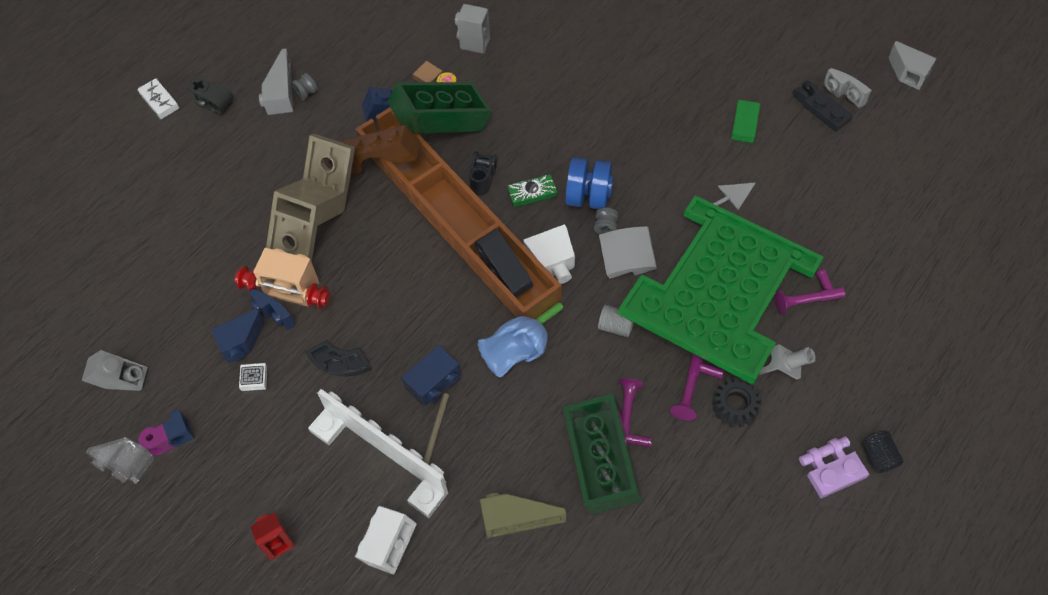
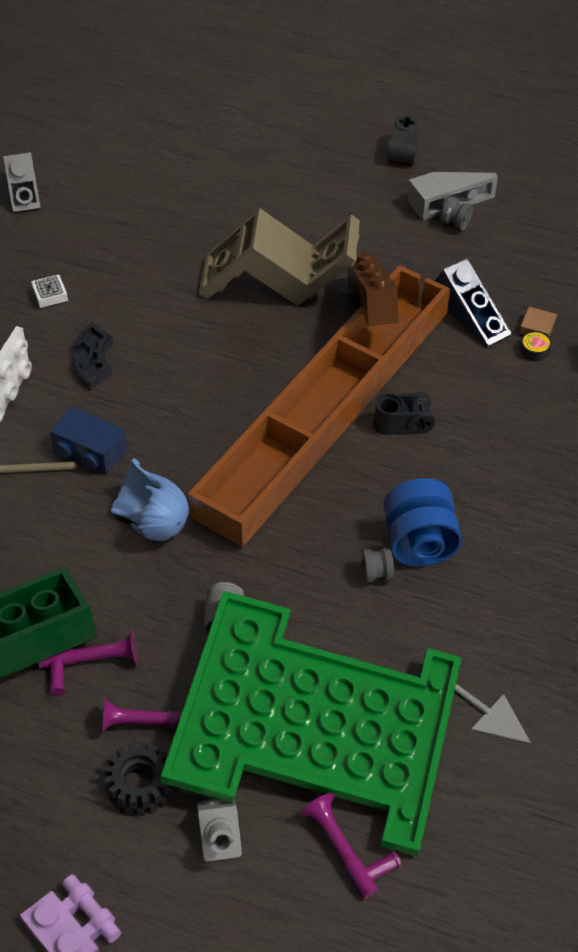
camera: 70 degrees right, 10 degrees down
white tile [138,78,179,119] -> none
dark blue slope [211,308,264,363] -> none
light nougat brick [235,248,331,310] -> none
dark blue slope [249,289,296,331] -> none
dark green brick [388,82,492,134] -> none
black beam [474,229,533,298] -> none
tile [507,174,557,208] -> none
white torso [523,224,575,284] -> none
bright green piece [536,302,563,324] -> none
light grey slope [599,227,657,279] -> none

